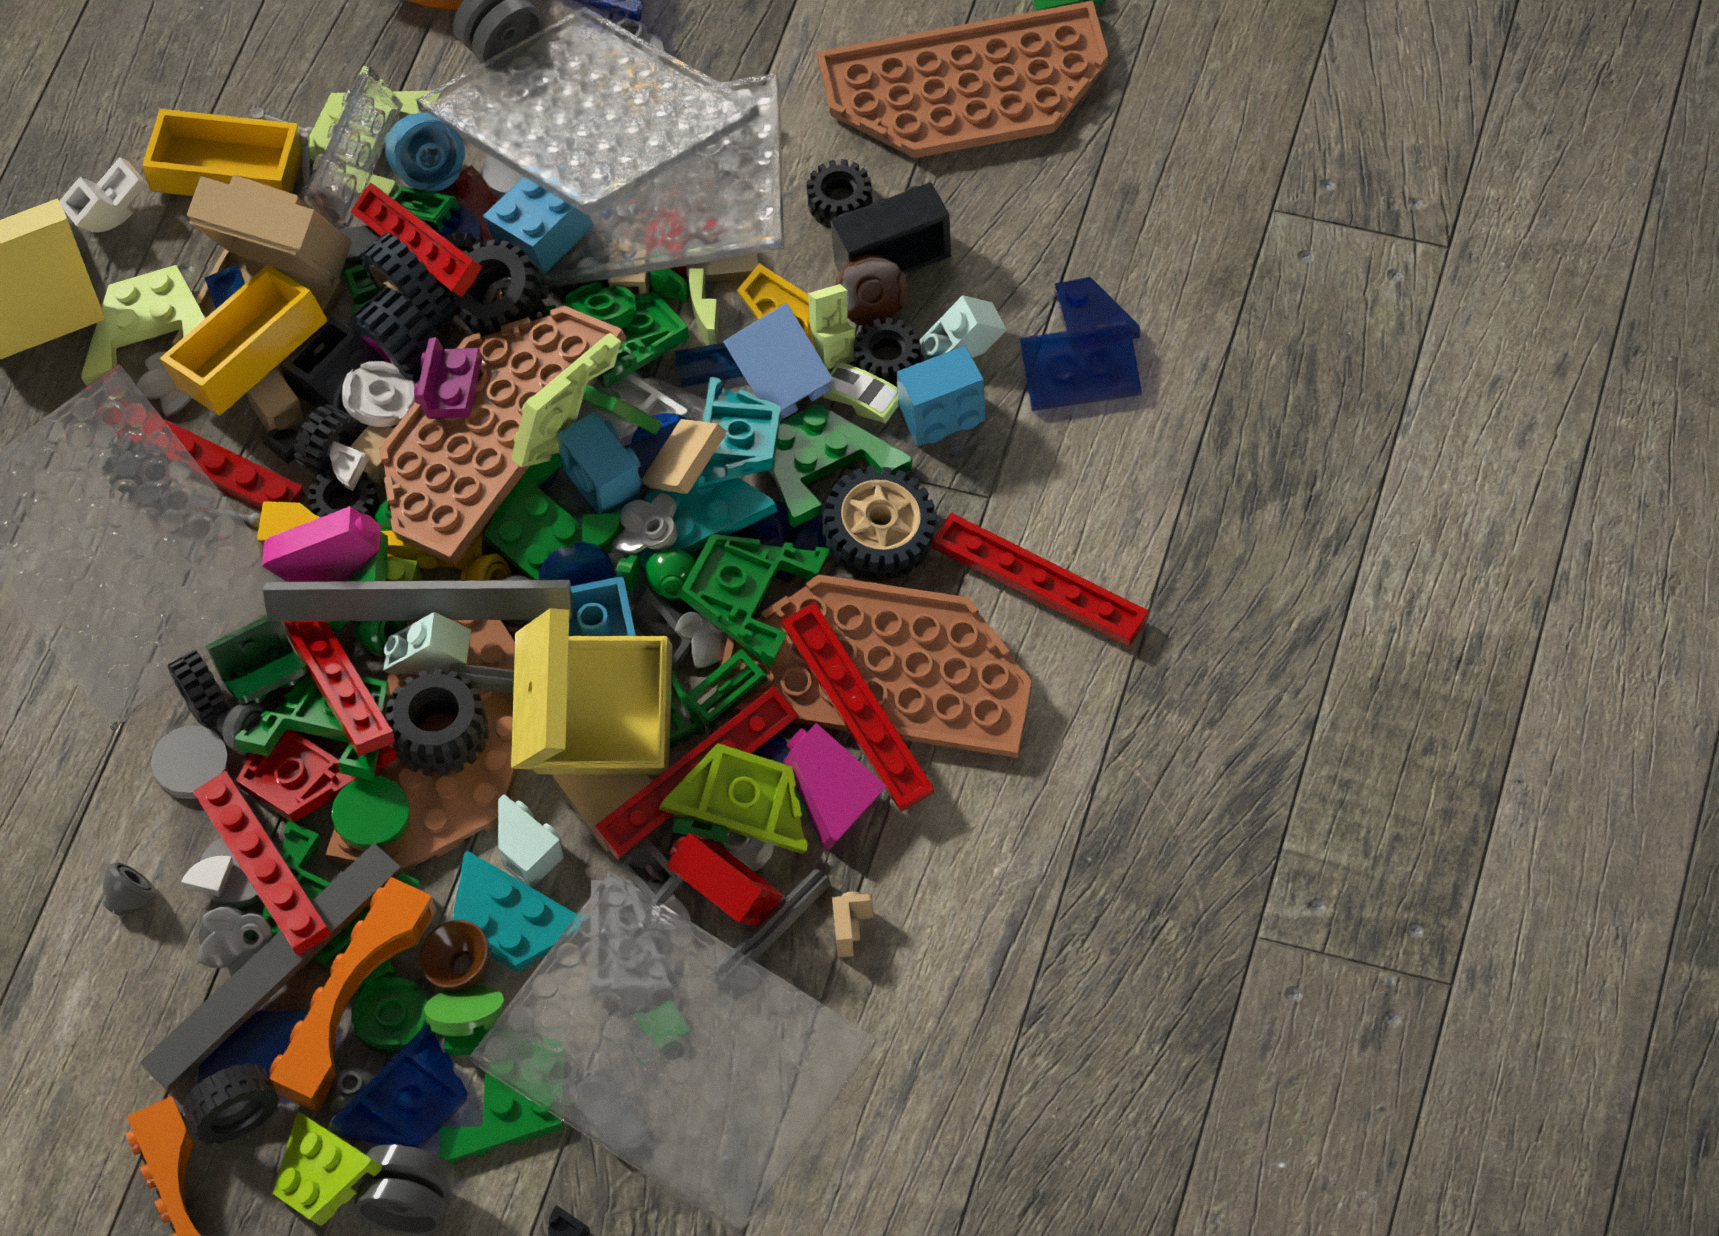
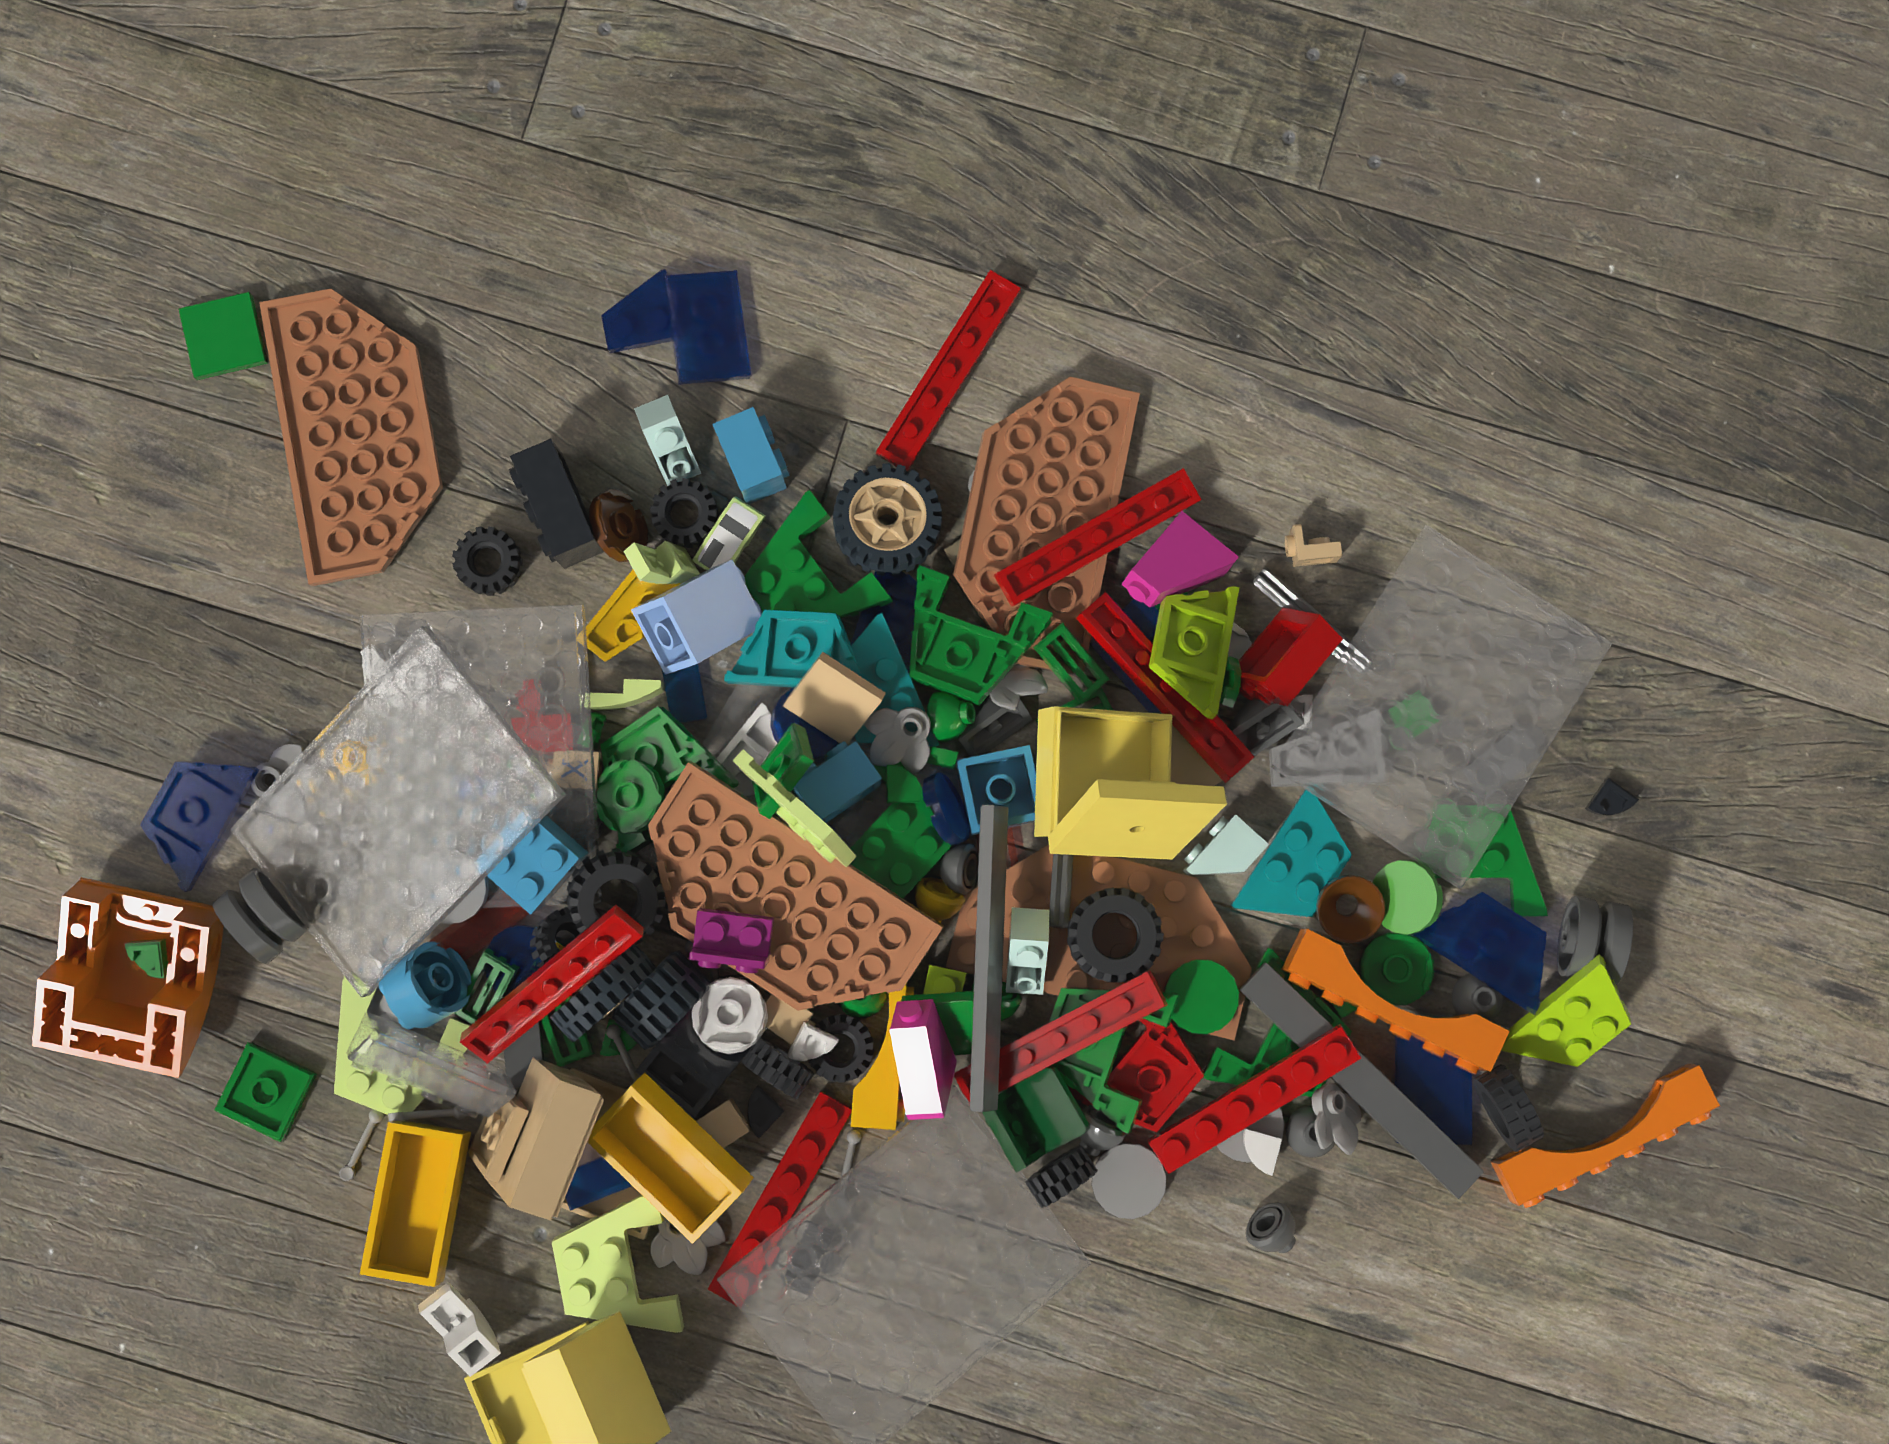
camera: 95 degrees left, 25 degrees up
none -> green tile [214,1042,317,1142]

